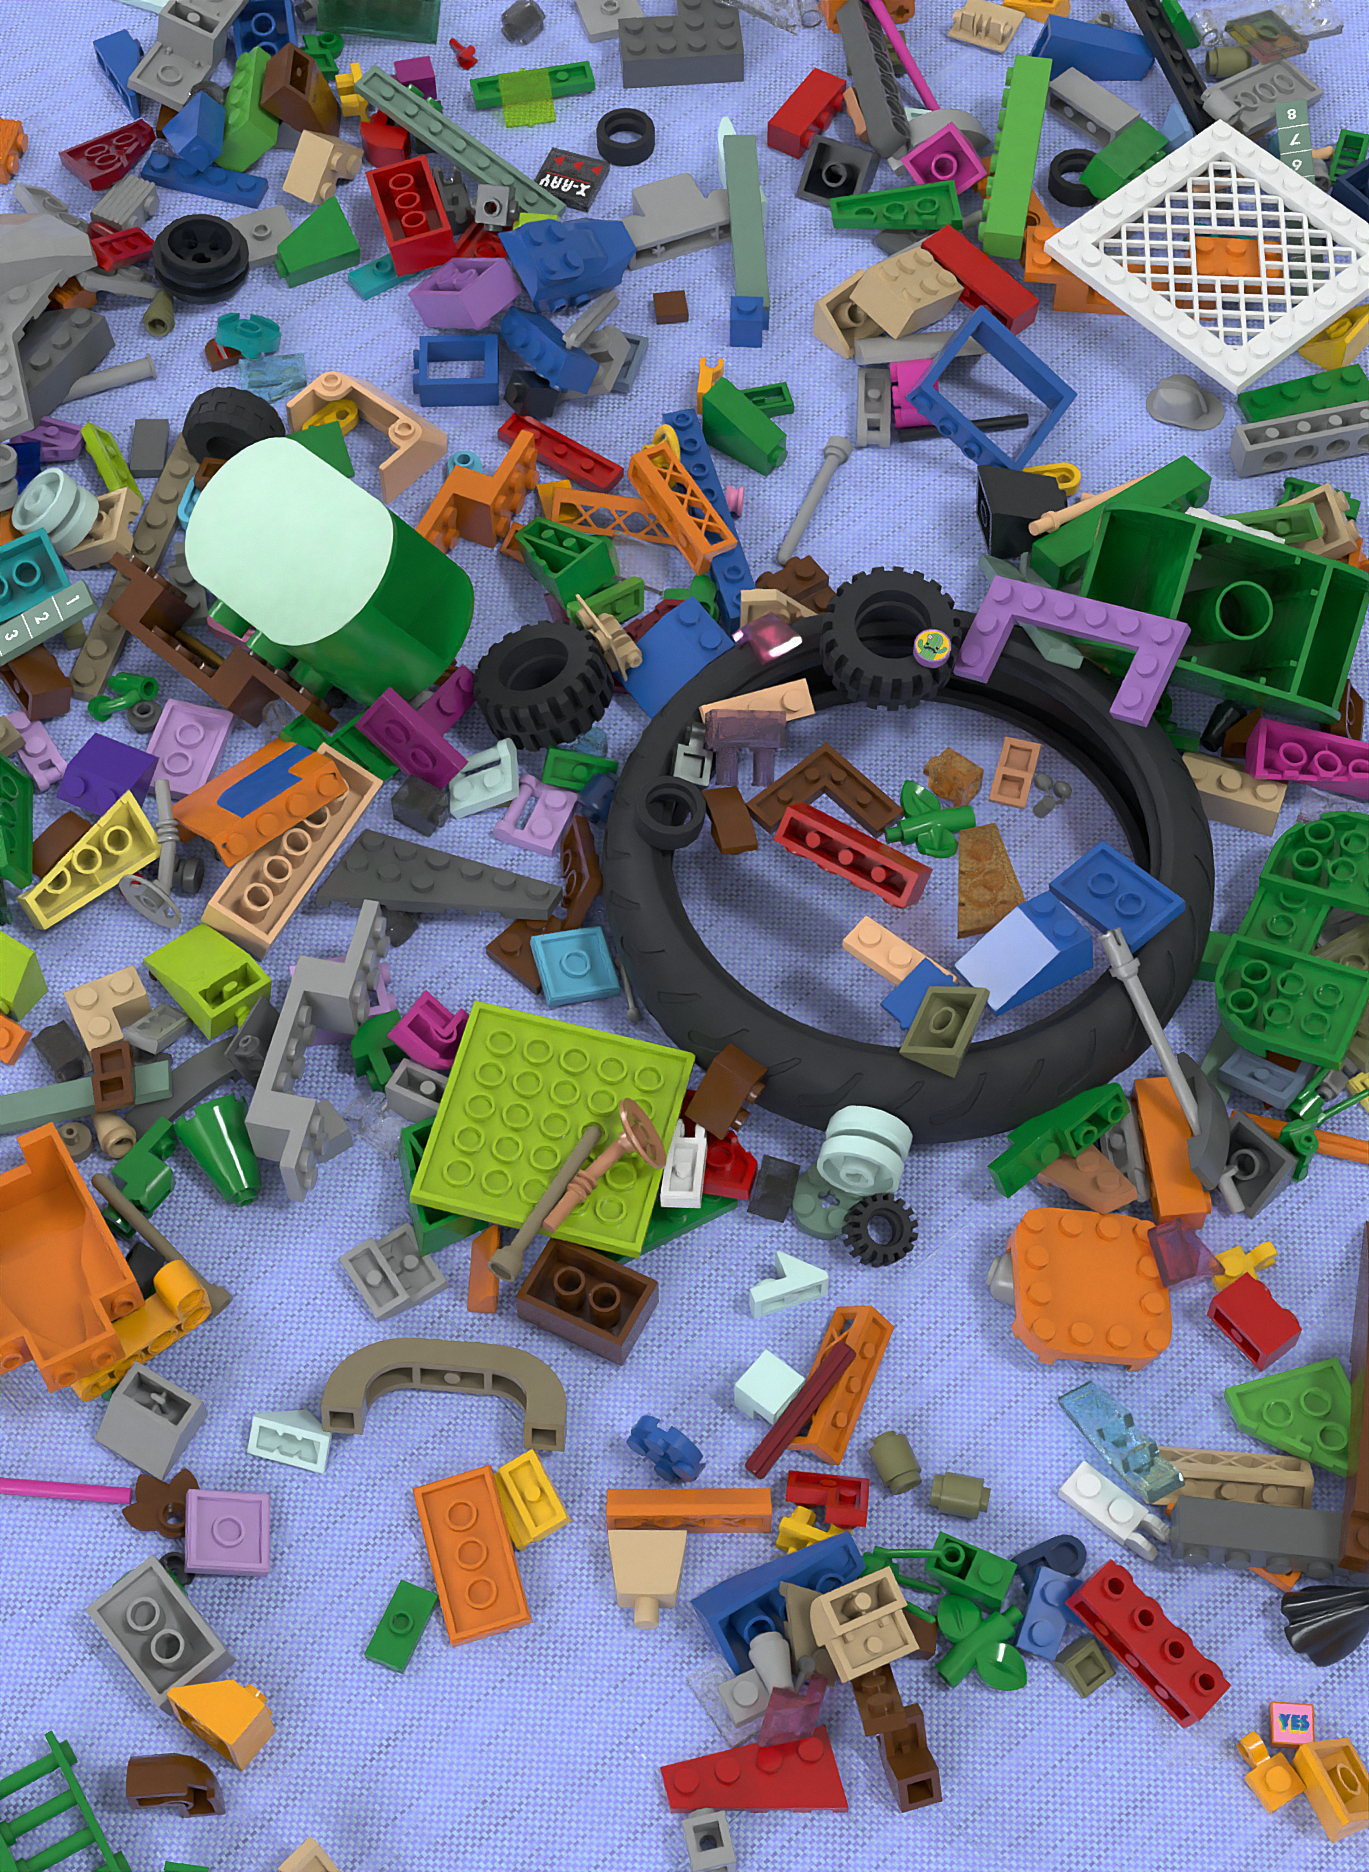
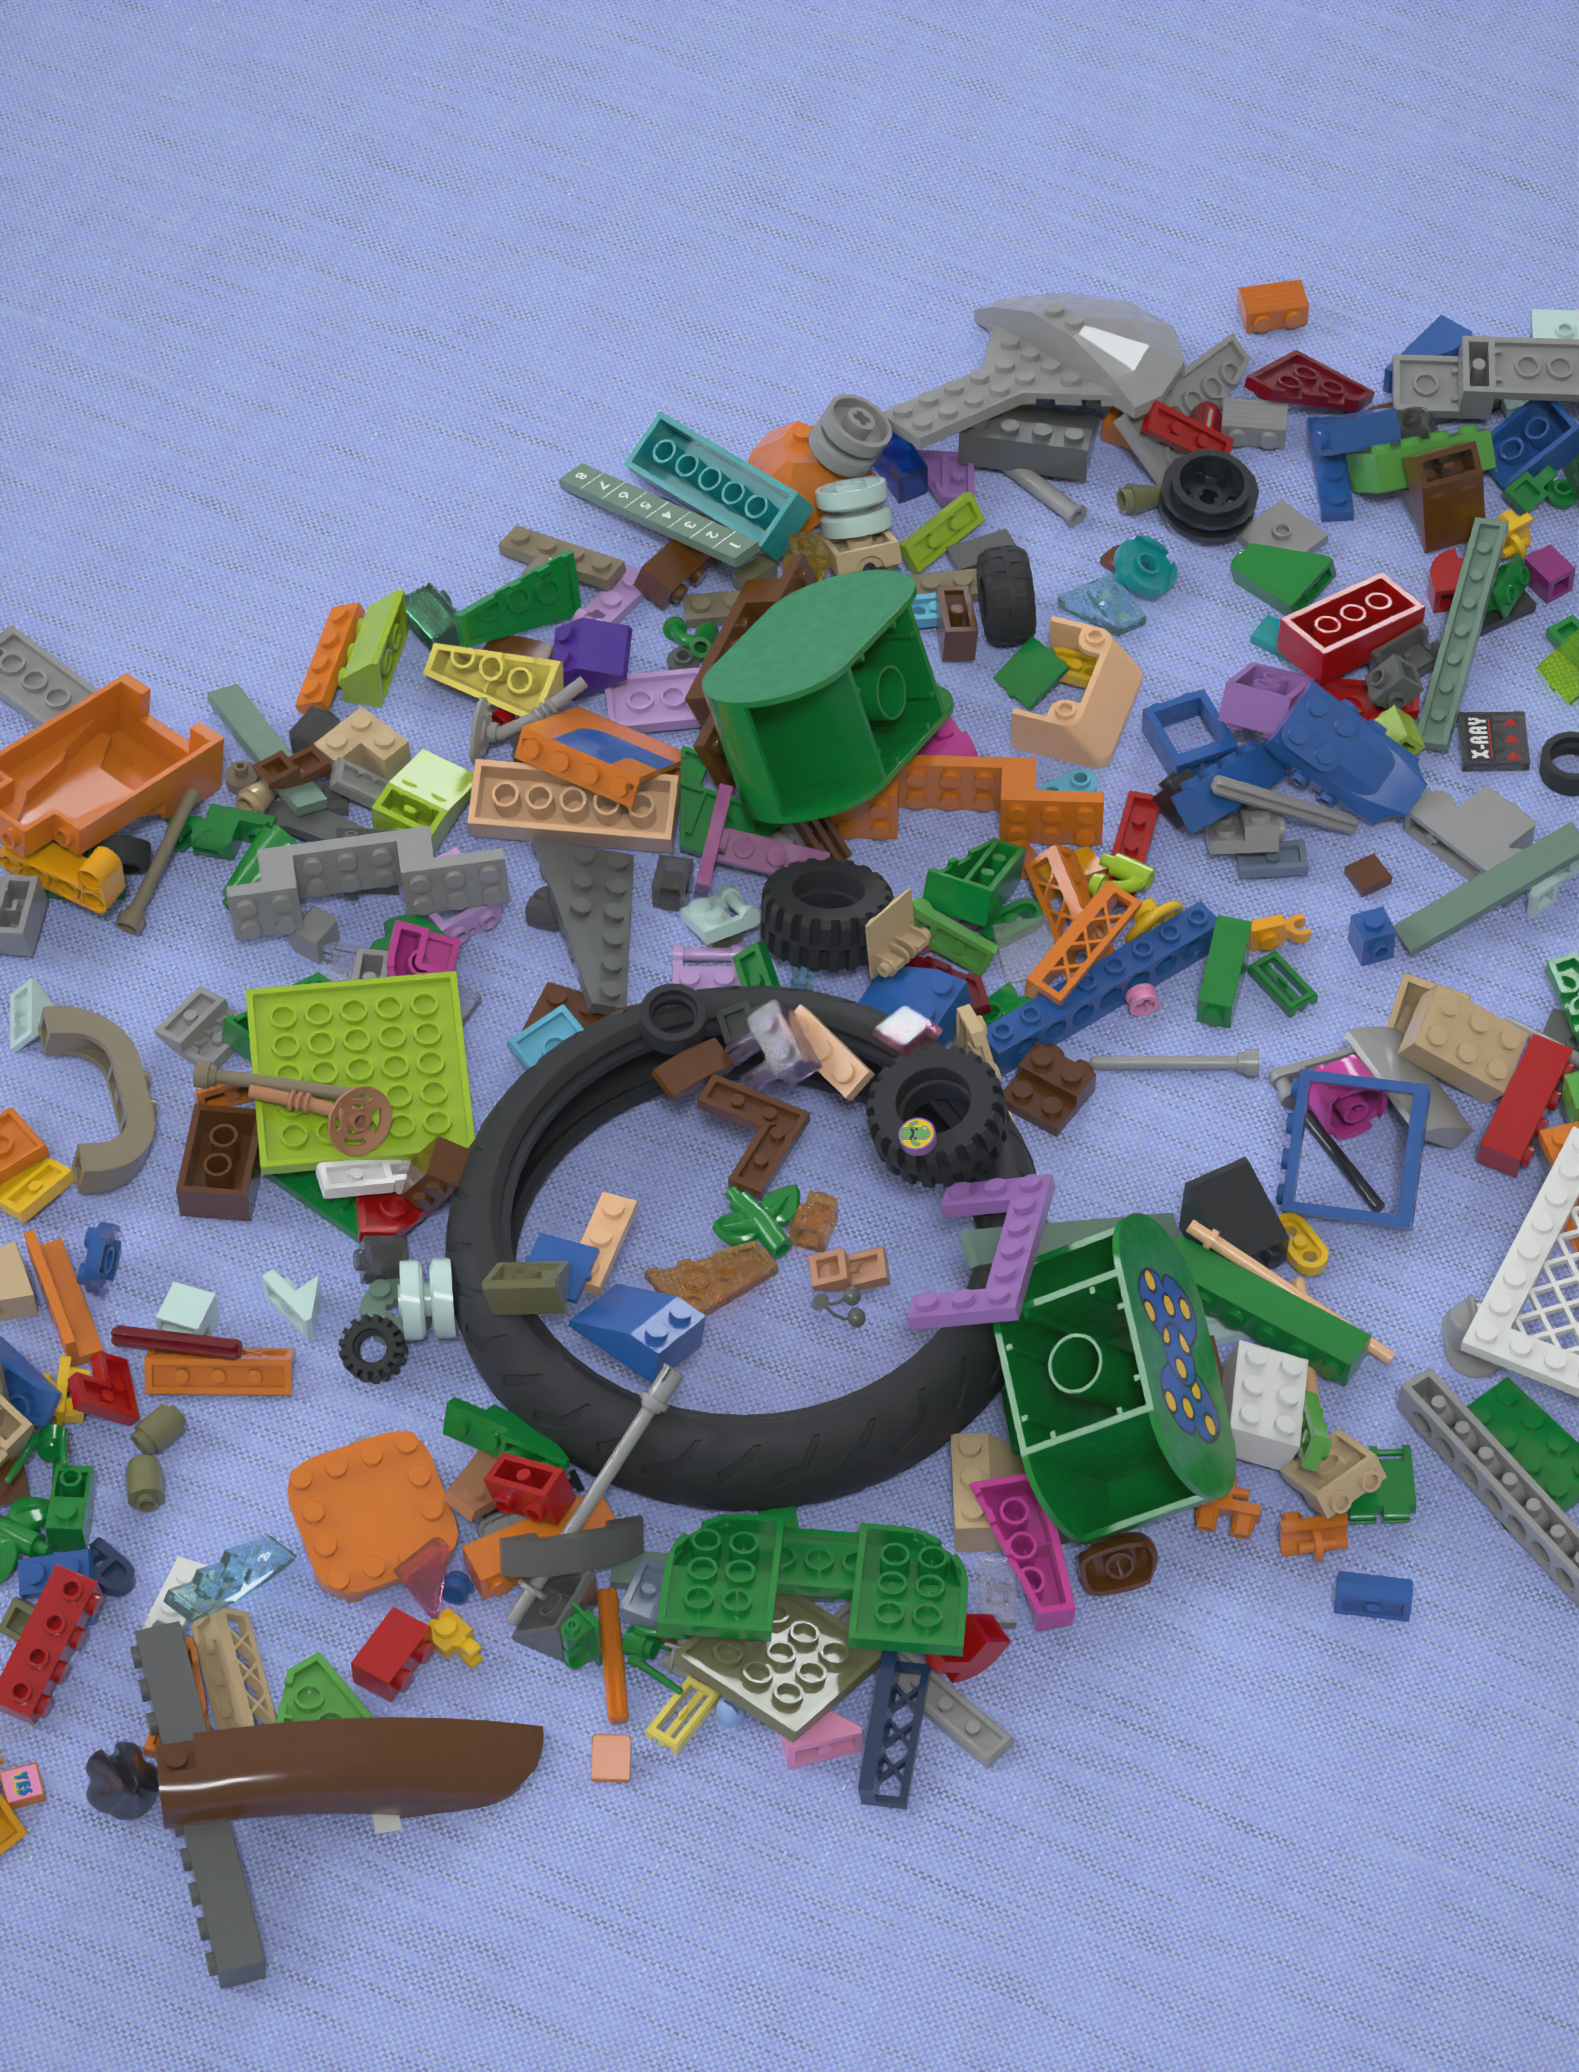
camera: 70 degrees right, 5 degrees down
tan brick [282,130,364,205] -> none
red brick [773,802,933,909] -> none
blue plate [1049,840,1185,954] -> none
none -> red brick [483,1452,576,1526]
none -> clear yellow brick [782,531,831,581]
none -> lime plant [1087,852,1156,897]

